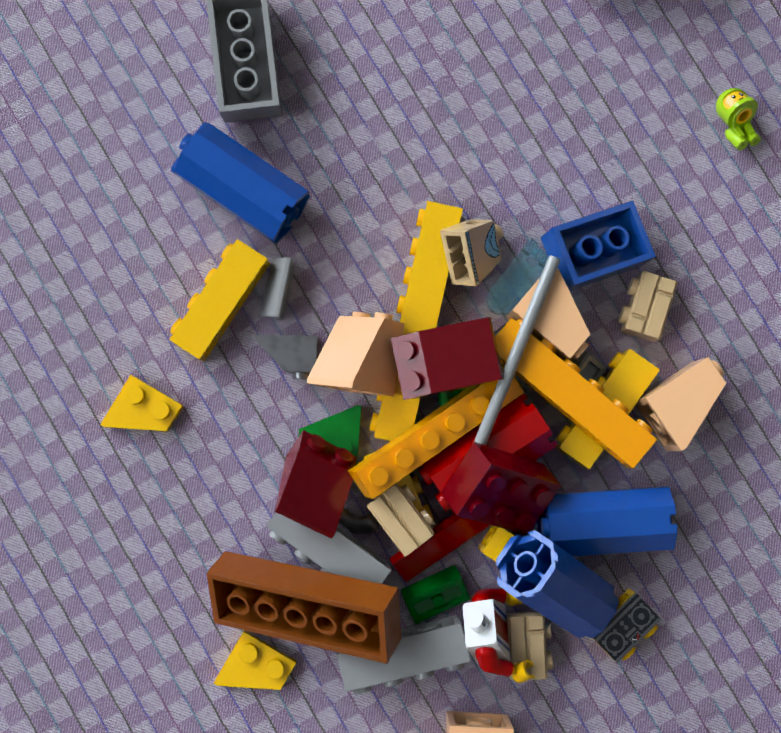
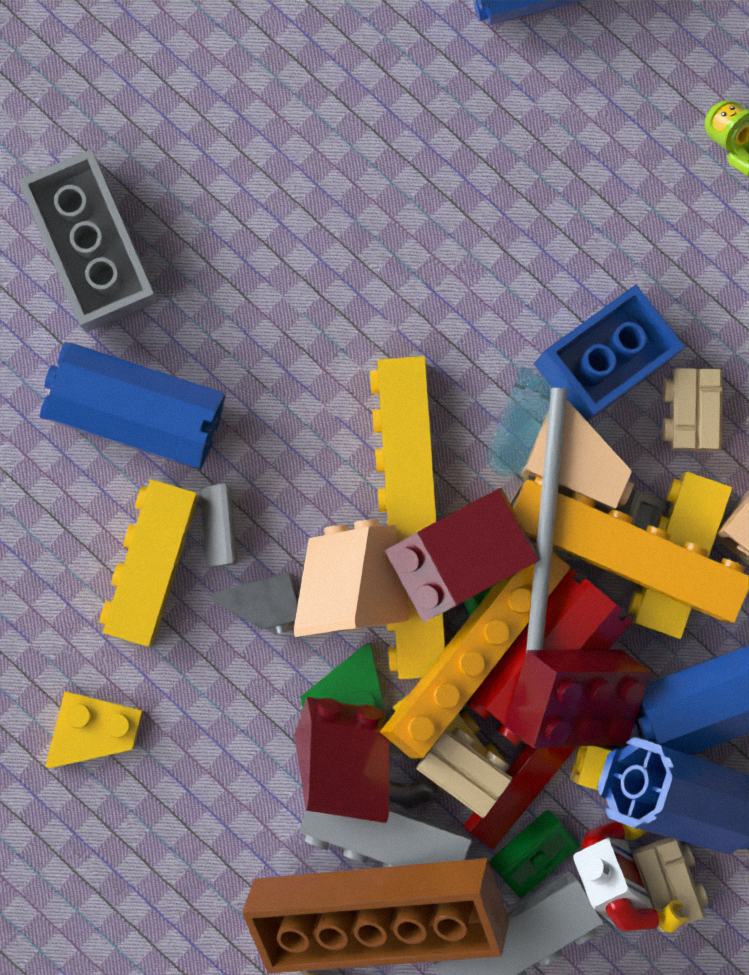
camera: 20 degrees left, 0 degrees up
tan torso [440,219,503,286] -> none

